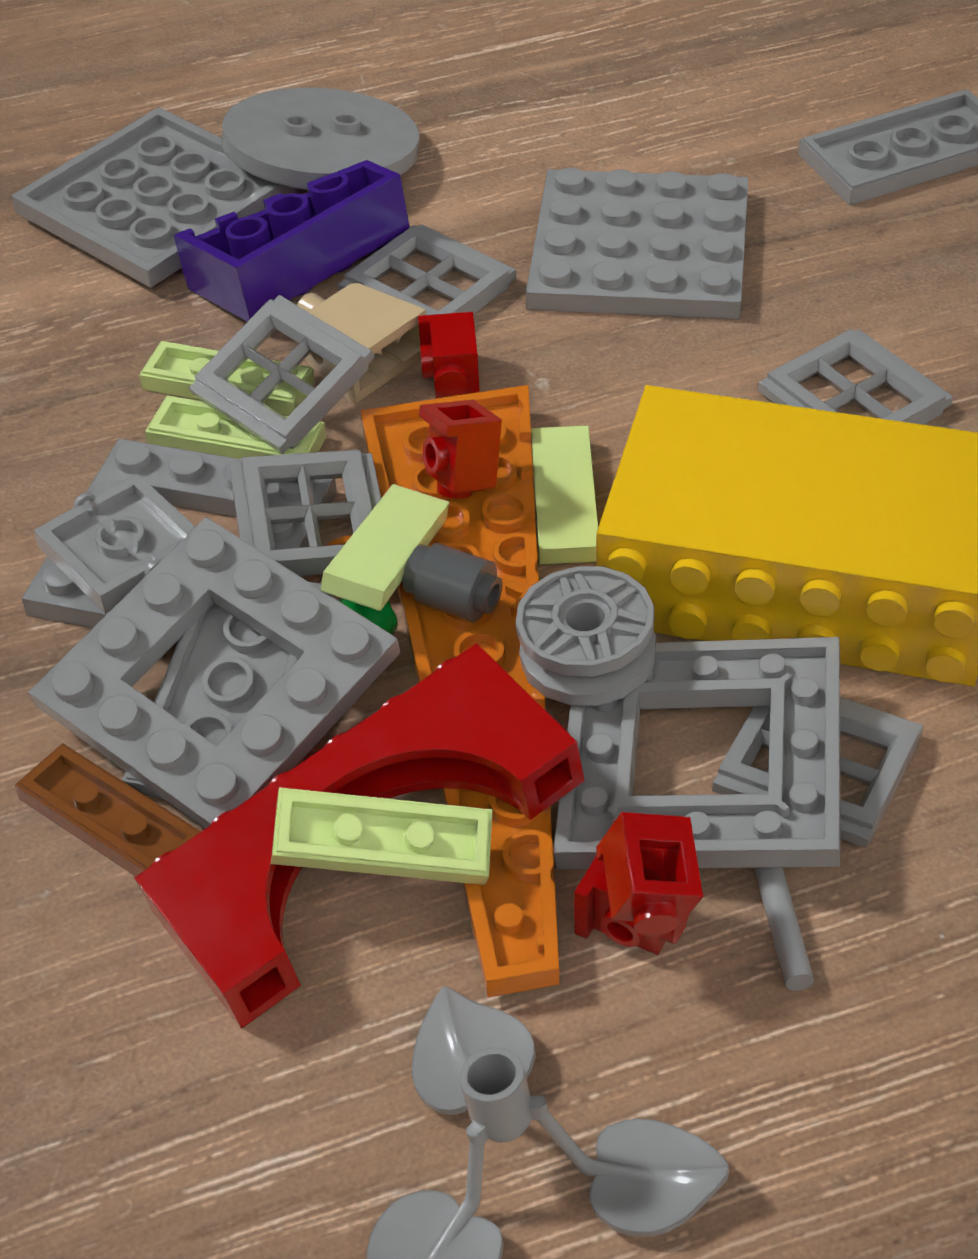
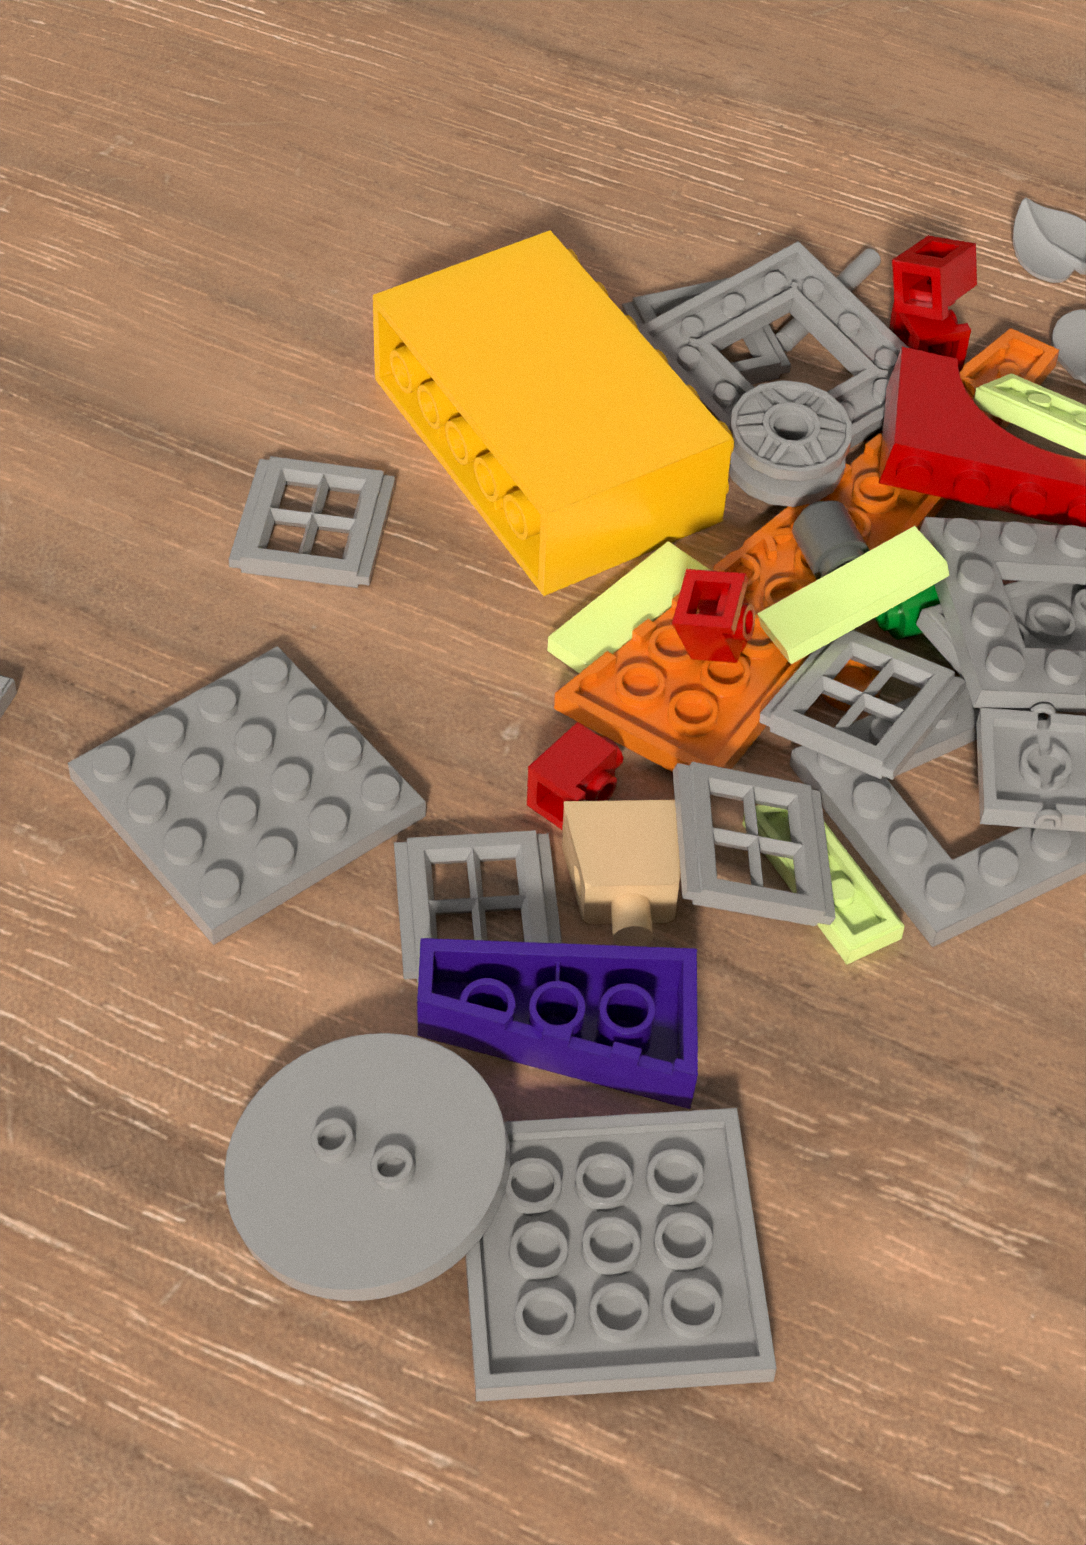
camera: 140 degrees left, 5 degrees up
yellowish green tile [139,341,315,416] -> none

